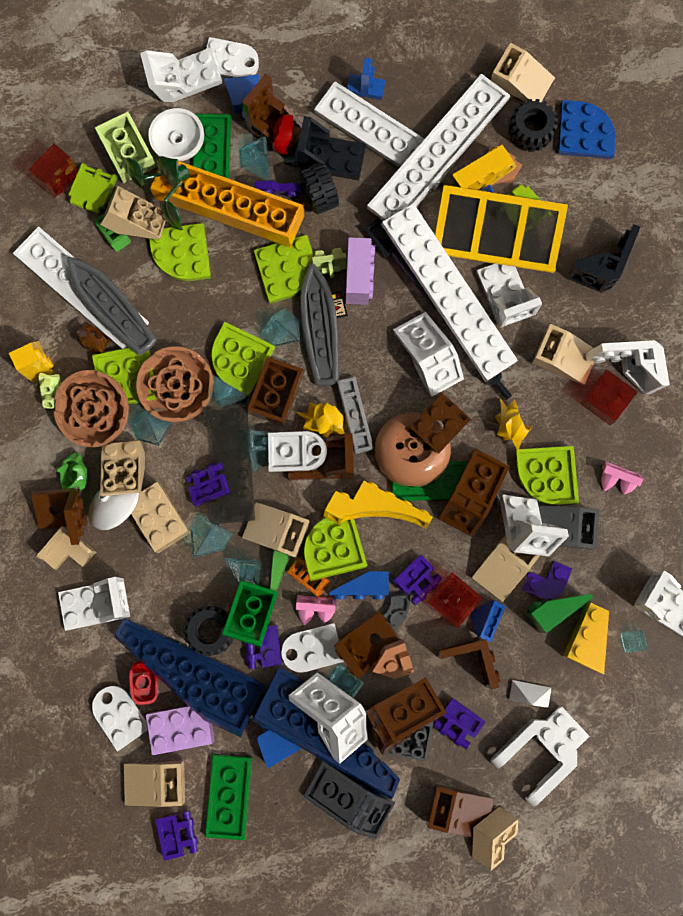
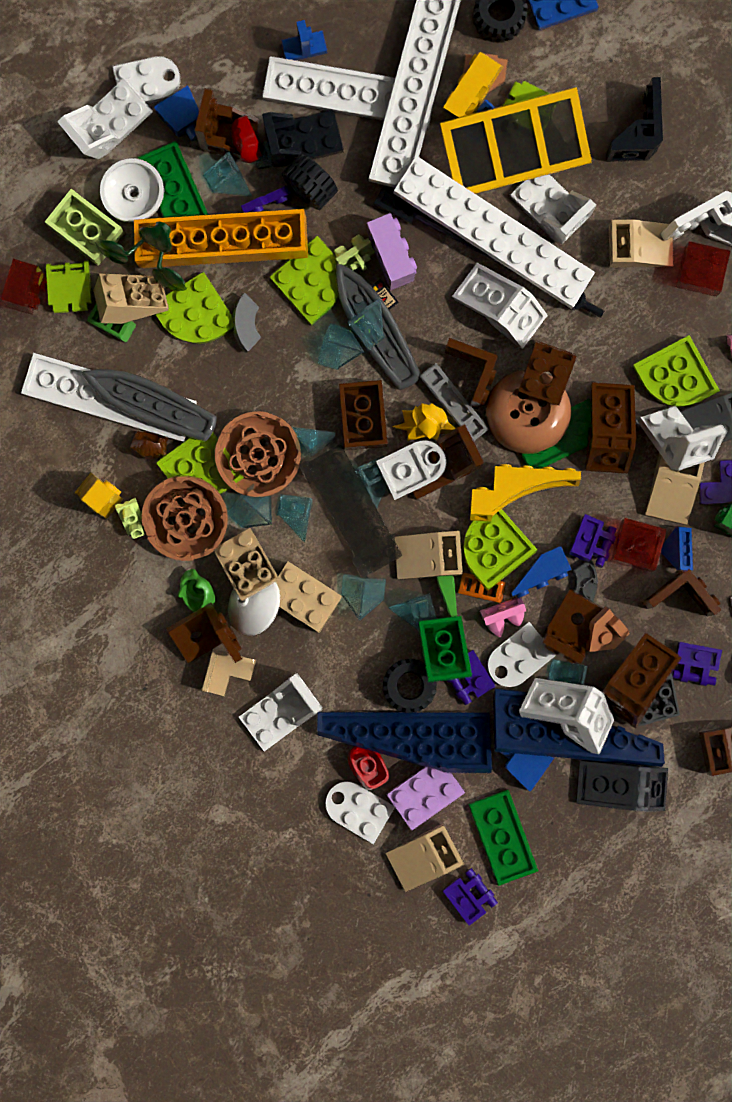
camera: 25 degrees left, 5 degrees up
dark purple plate [186,462,230,506] -> none
lime plate [212,322,275,397] -> none
yellow hair [495,399,532,451] -> none
none -> tile [232,292,261,353]
none -> clear light blue slope [277,494,314,542]
none -> clear light blue slope [348,298,385,350]
none -> reddish brown bracket [445,338,498,410]

